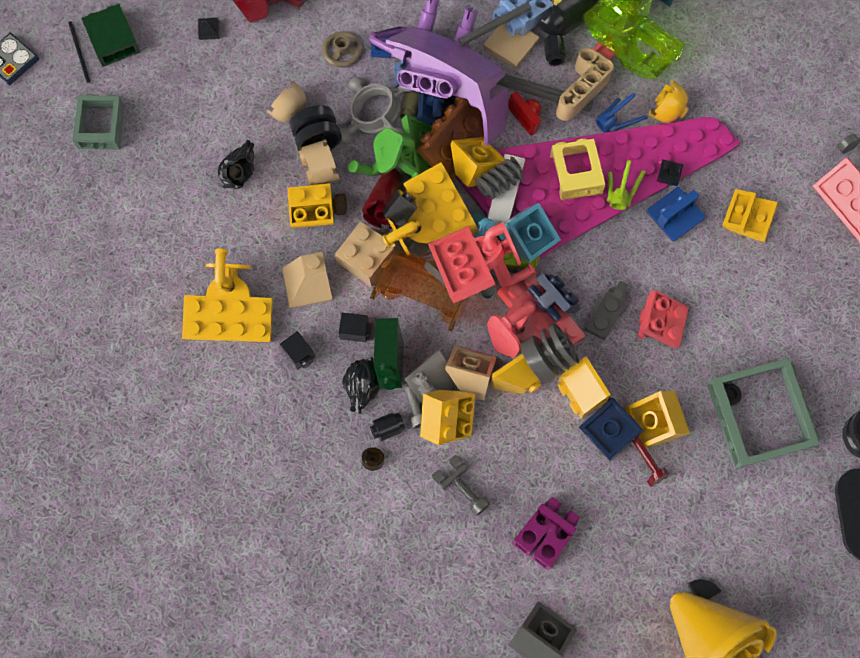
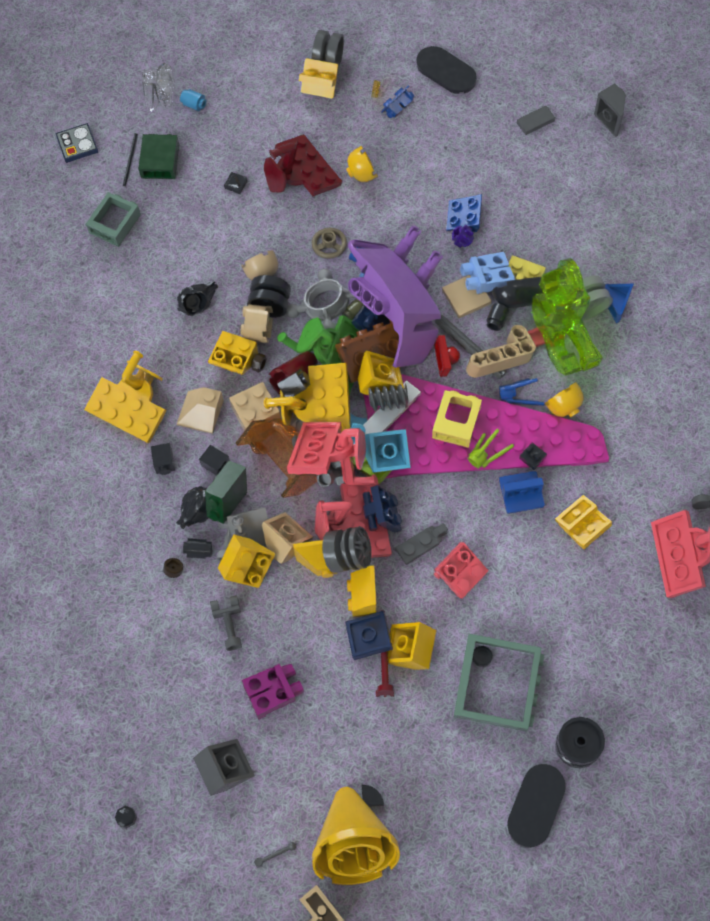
camera: 30 degrees right, 5 degrees down
dark grey bar [458,2,531,46] -> none

